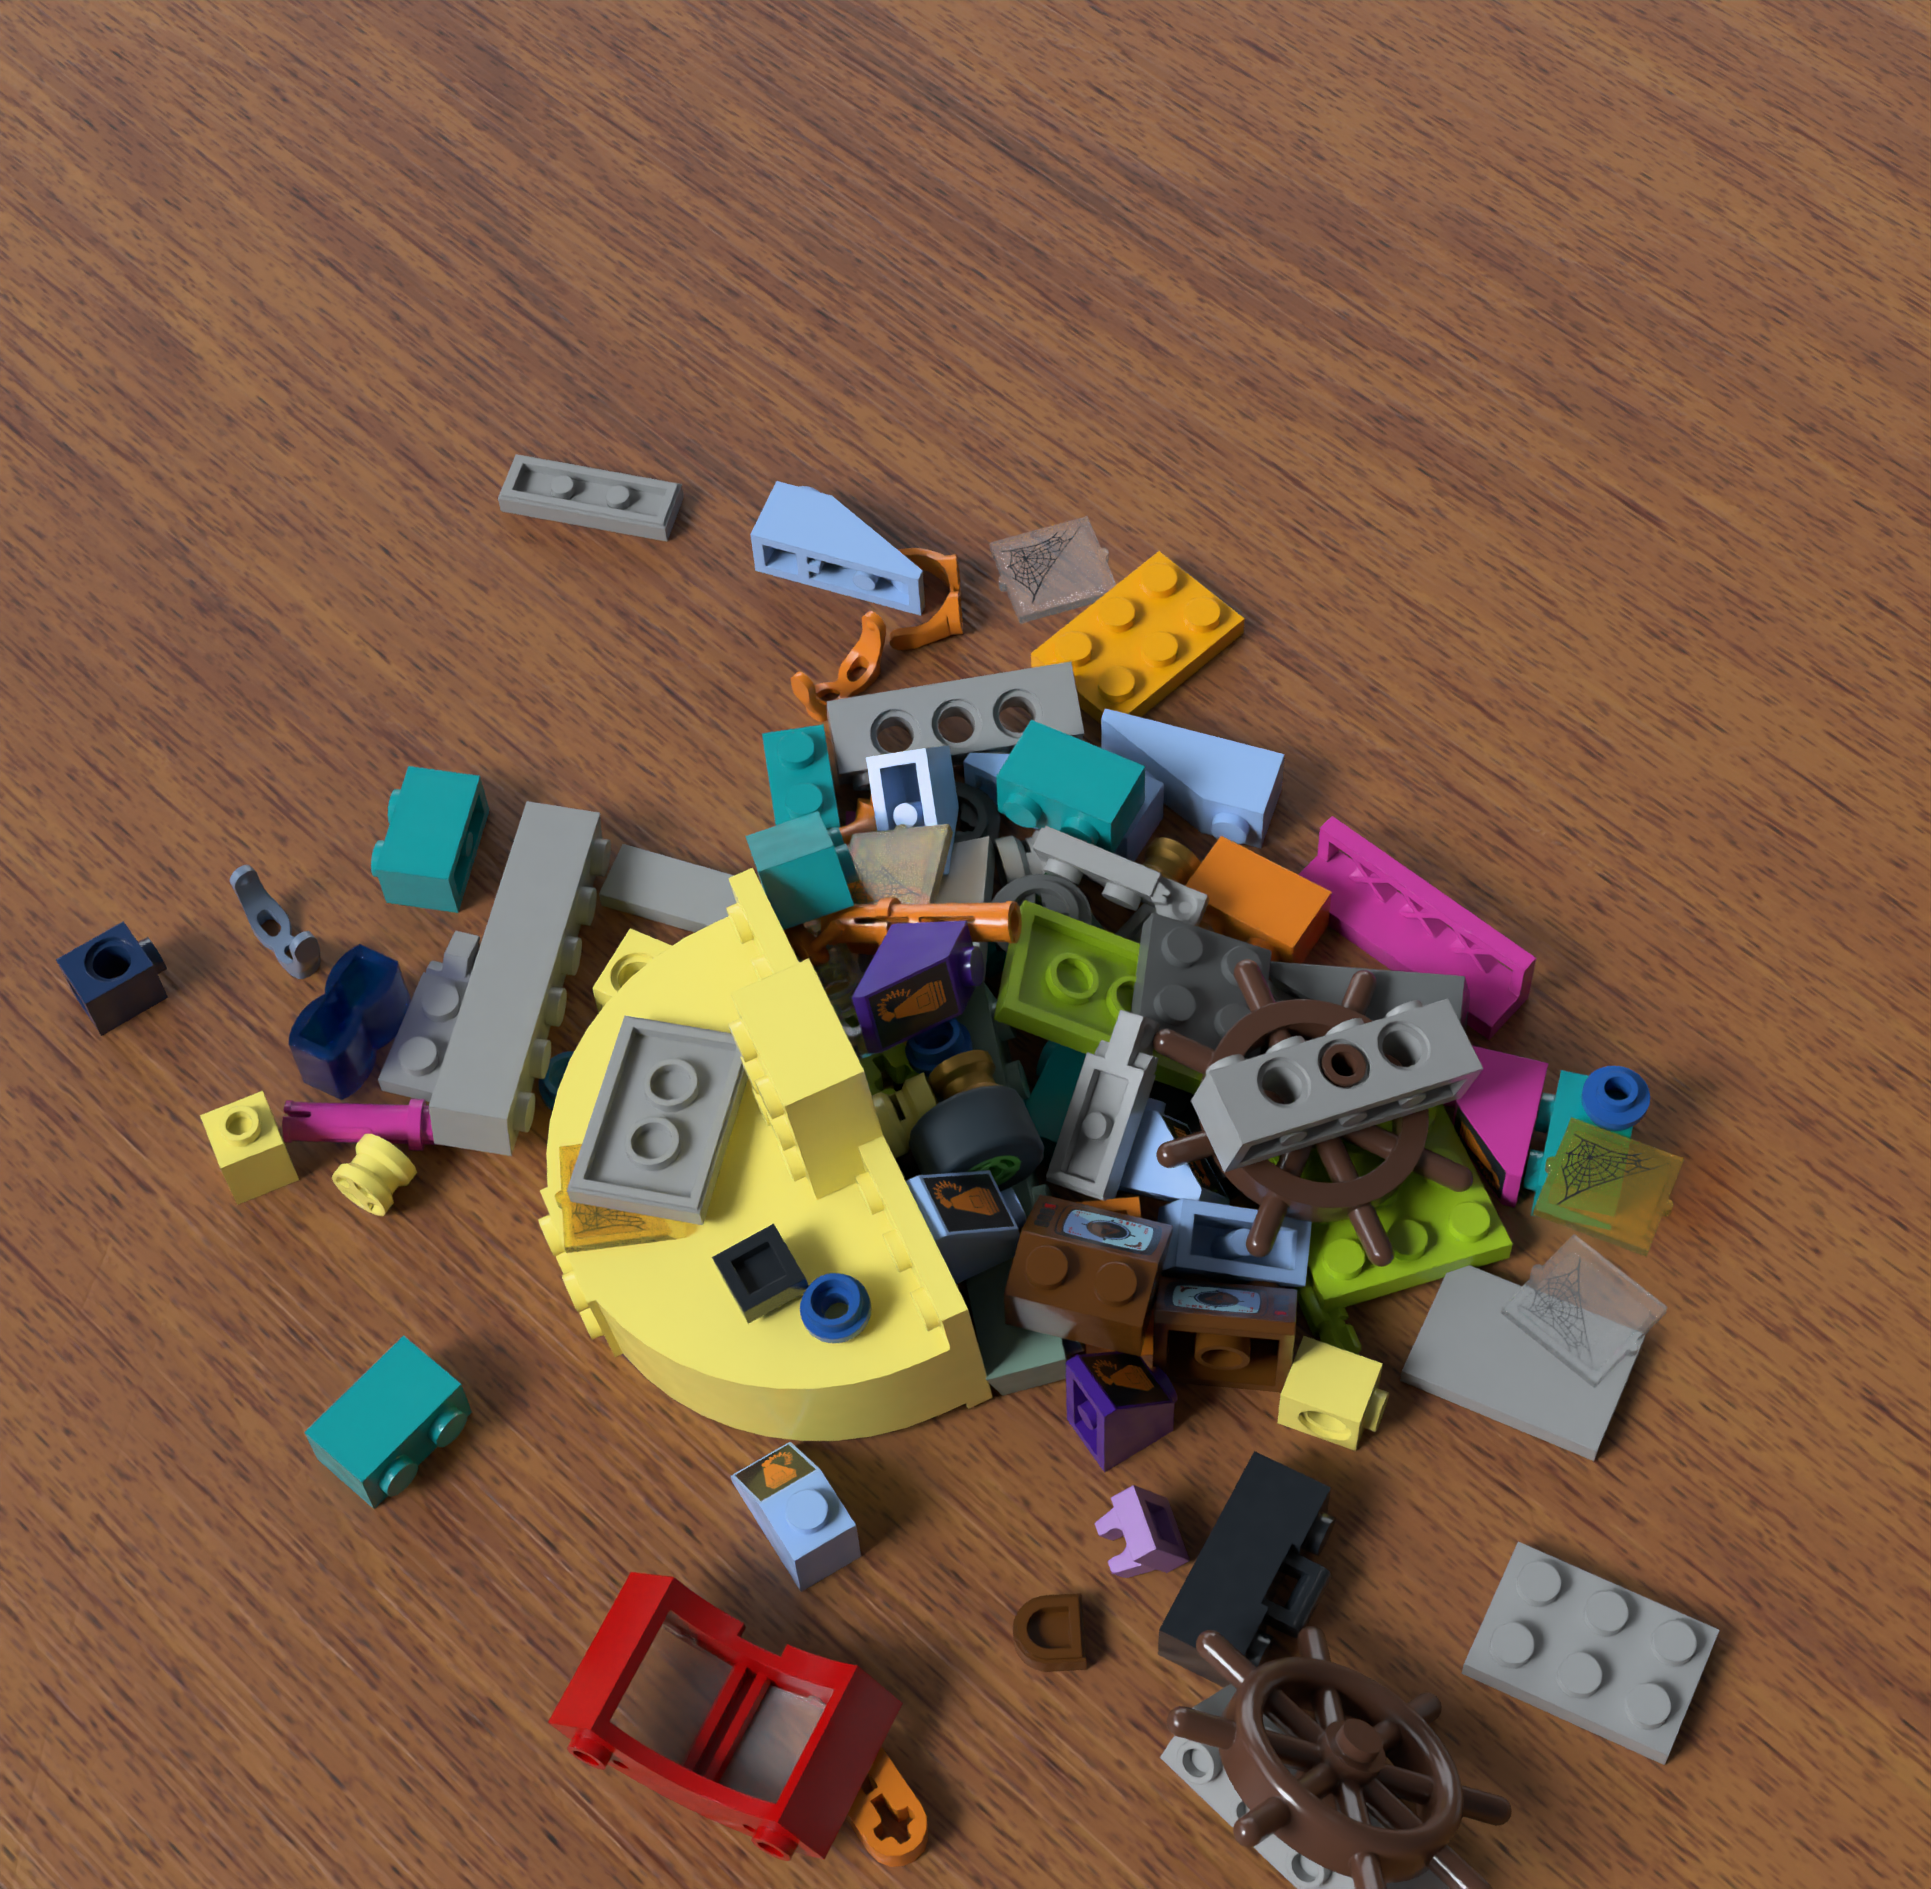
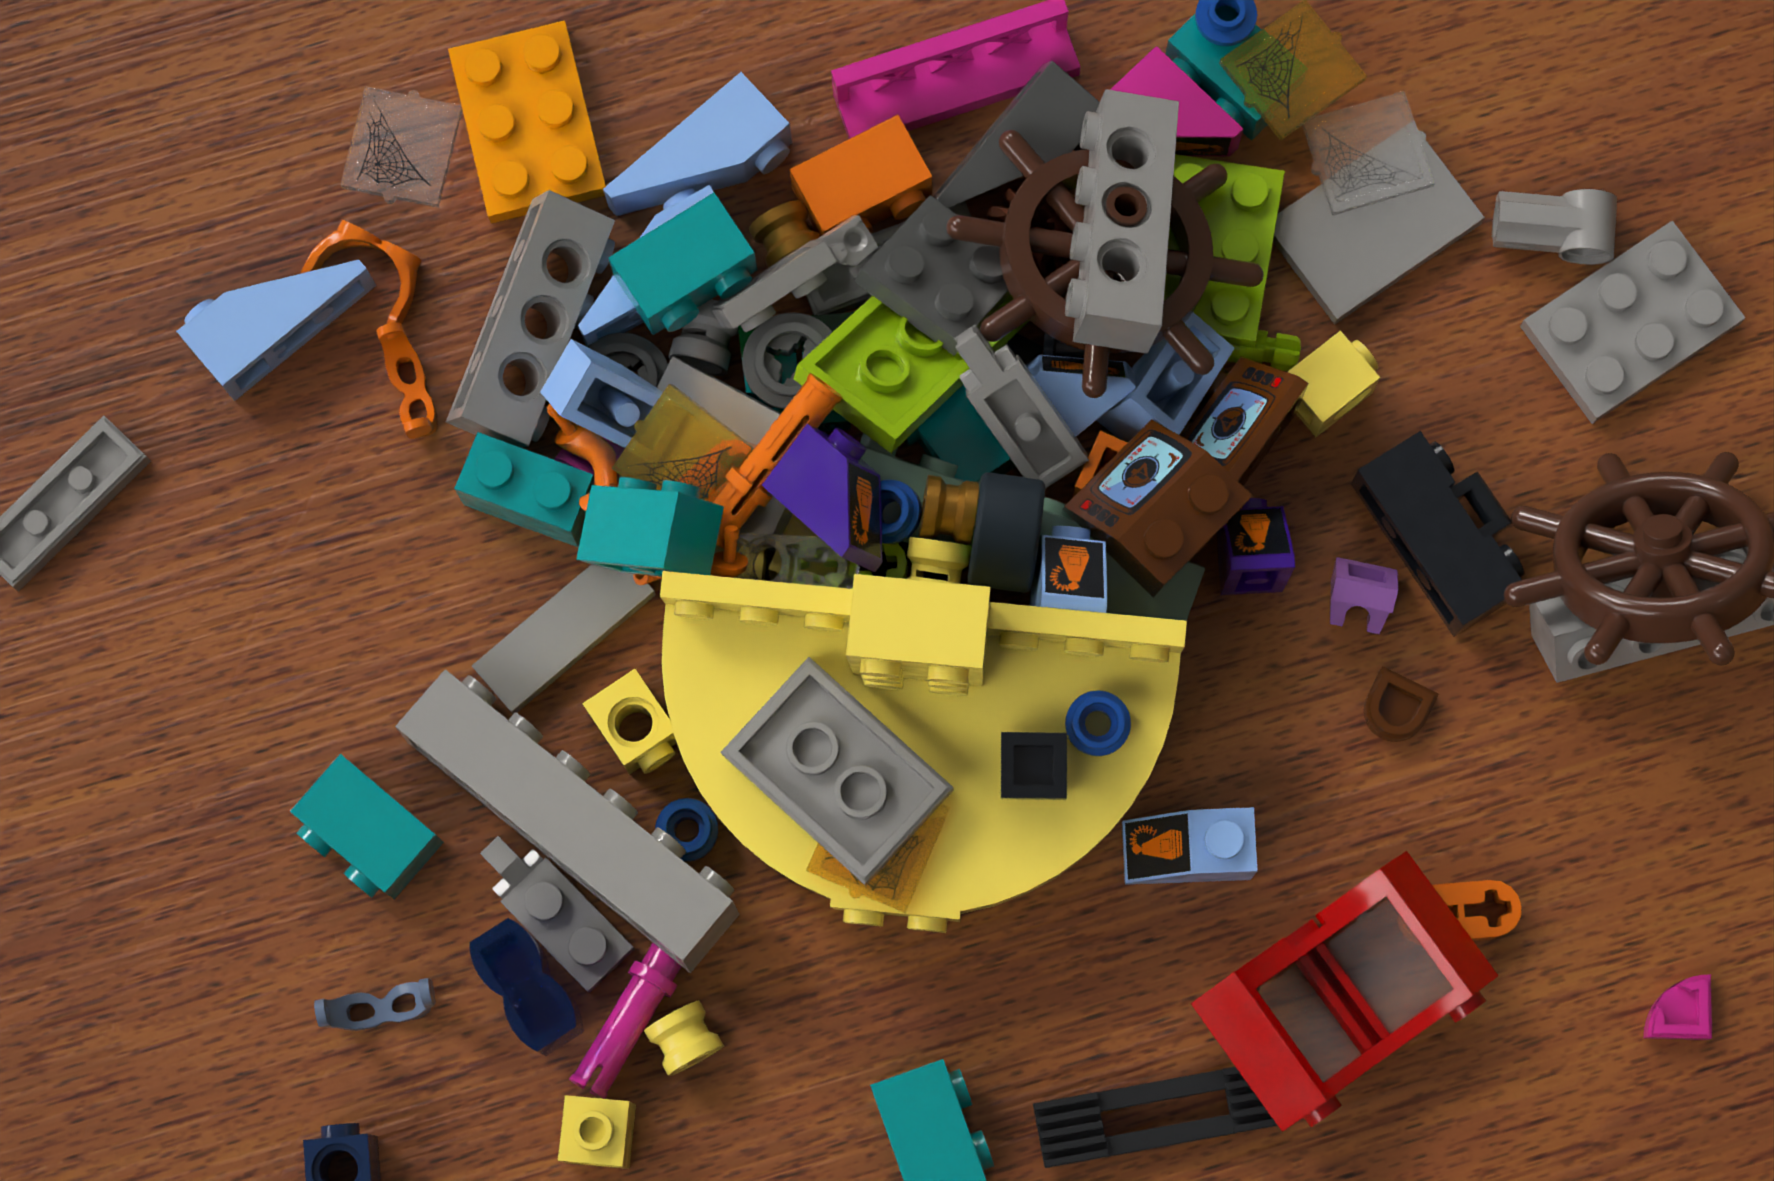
camera: 60 degrees left, 20 degrees up
none -> black container [1033,1067,1298,1168]
none -> light grey piece [1491,189,1617,265]

